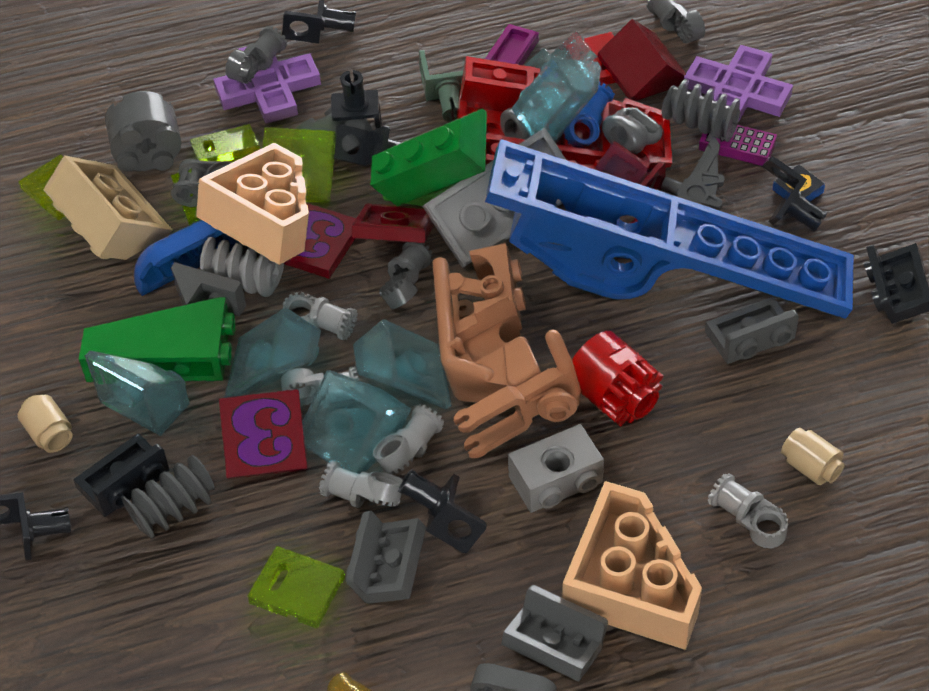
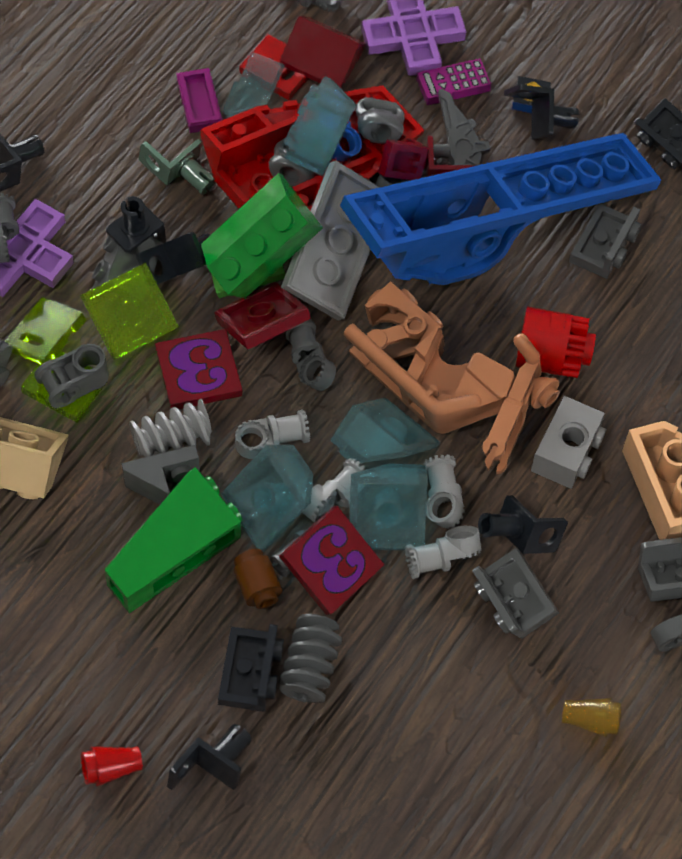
camera: 45 degrees left, 10 degrees up
tan brick [18,395,73,453] -> none
clear light blue slope [85,350,190,436] -> none
blue brick [134,220,243,296] -> none
light nougat brick [196,143,309,265] -> none
clear neon green piece [247,546,345,629] -> none
dark grey piece [661,79,741,142] -> none
none -> reddish brown brick [233,549,282,609]

